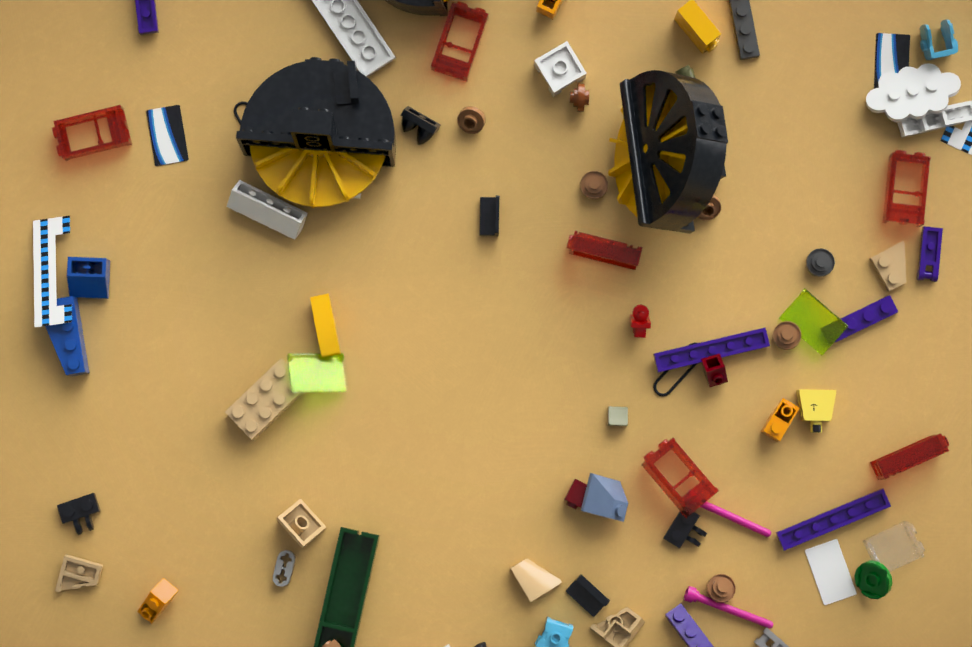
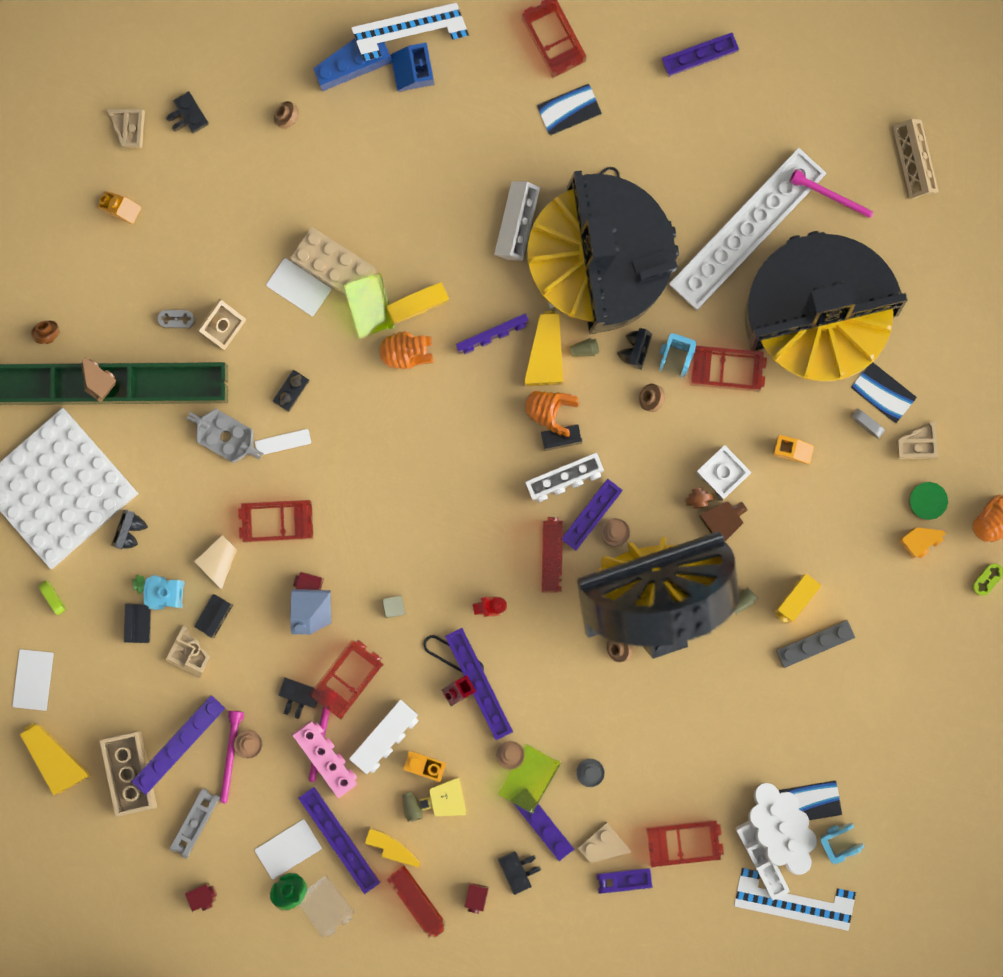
camera: 80 degrees right, 0 degrees up
none -> light grey plate [187,409,264,463]
none -> clear red door [238,500,314,543]
none -> white sticker [255,429,311,456]
none -> white sticker [266,258,332,316]
none -> black tile [273,369,310,412]
none -> medium nougat plate [274,101,298,129]
none -> bright pink brick [292,720,357,798]
none -> white brick [350,700,419,774]
none -> yellow slope [365,827,421,868]
none -> orange hair [379,331,433,369]
none -> olive cone [402,792,423,822]
none -> dark purple plate [456,313,529,355]
none -> dark red brick [464,882,489,914]
none -> black hinge [498,851,541,895]
none -> yellow slope [525,311,563,386]
none -> orange hair [525,391,580,437]
none -> white brick [525,453,604,503]
none -> dark purple plate [561,479,623,551]
none -> olive cone [570,338,599,357]
none -> medium azure piece [659,333,696,378]
none -> reddish brown torso [699,501,748,541]

